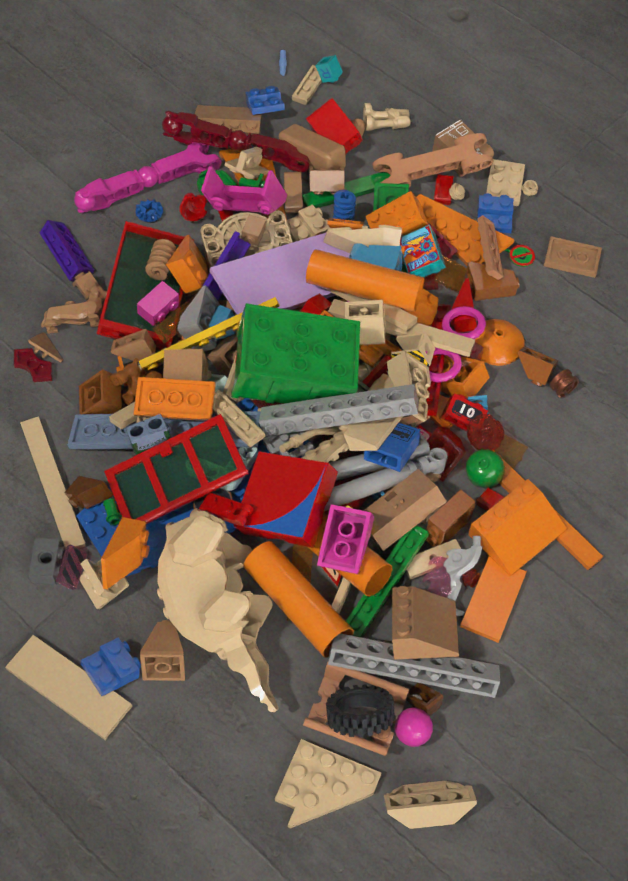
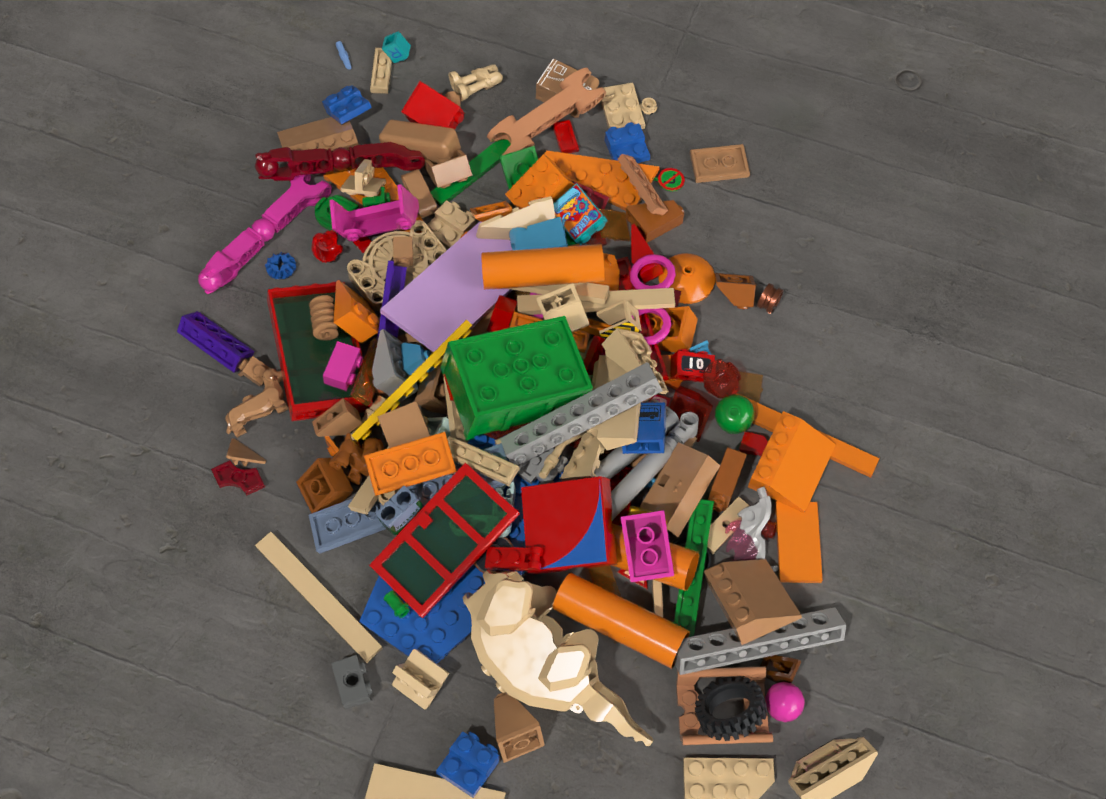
camera: 20 degrees left, 5 degrees up
clear pink tile [56,544,87,590] -> none
reddish brown slope [64,476,113,509] -> none
orange slope [101,517,149,589] -> none
blue piece [333,190,356,221] -> none
tan plate [449,183,465,200] -> none

